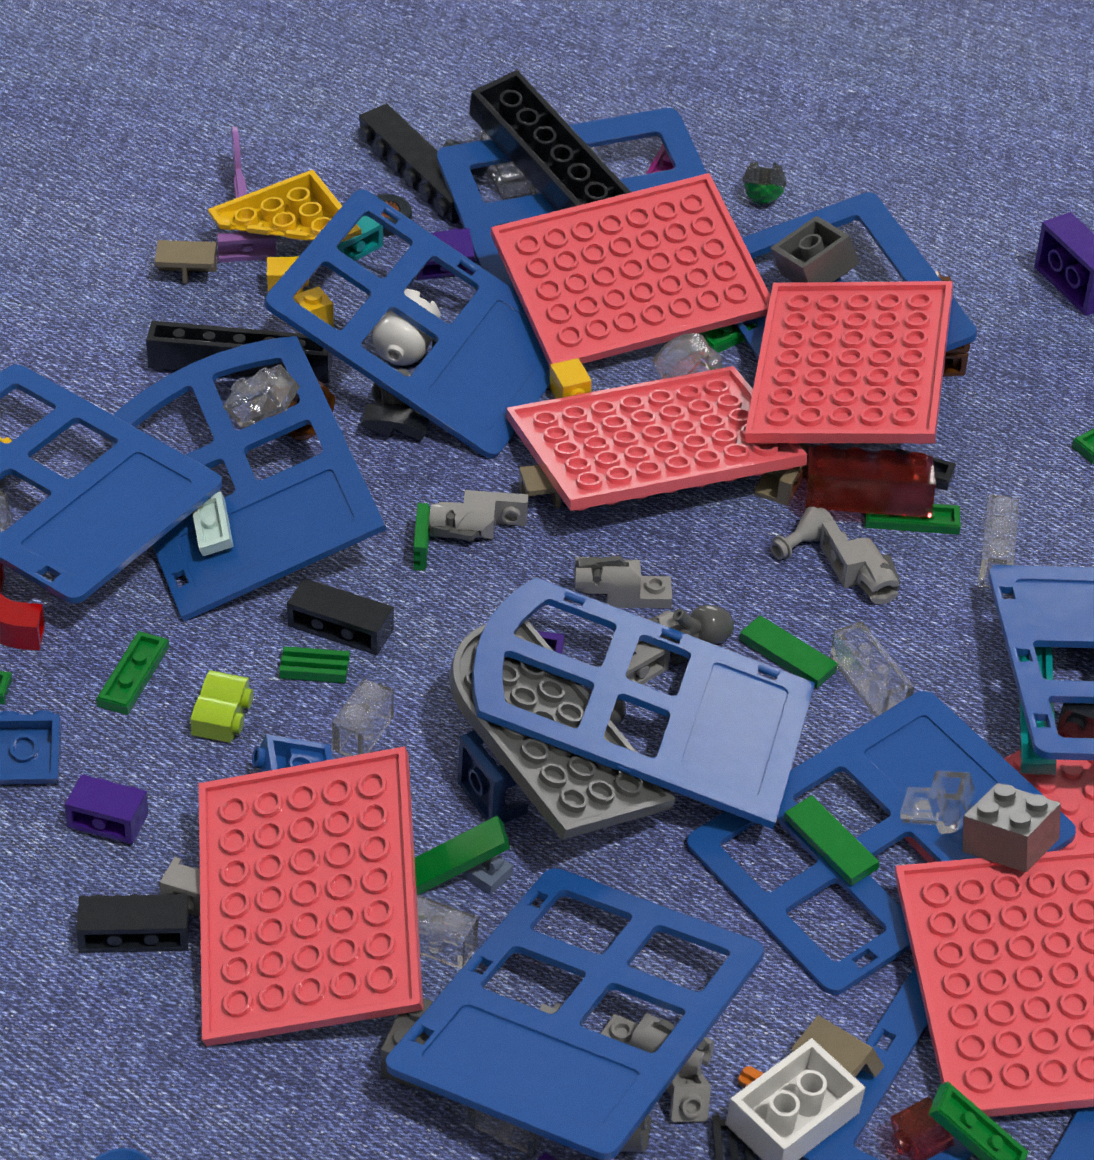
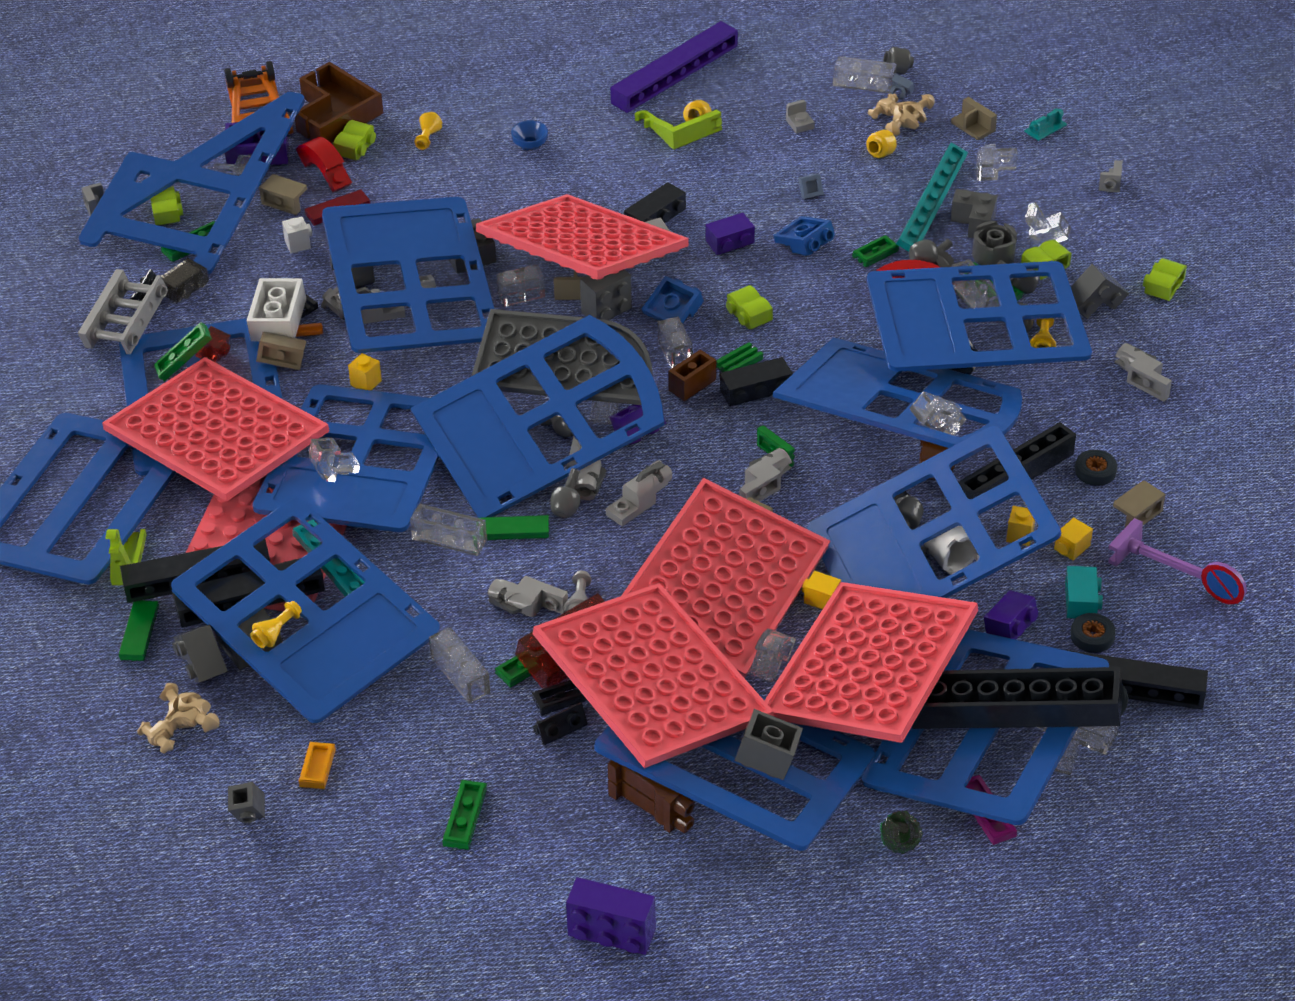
camera: 140 degrees right, 0 degrees up
green tile [96,631,169,715] -> none
light aqua plate [192,491,234,556] -> none
yellow slope [208,169,362,242] -> none
green tile [415,816,510,895] -> none
green tile [785,795,879,886] -> none
dark grey brick [962,783,1061,873] -> none
none -> yellow brick [348,353,382,390]
none -> black hinge [533,702,588,745]
none -> reddish brown brick [668,350,716,401]
none -> black bush [1075,449,1118,486]

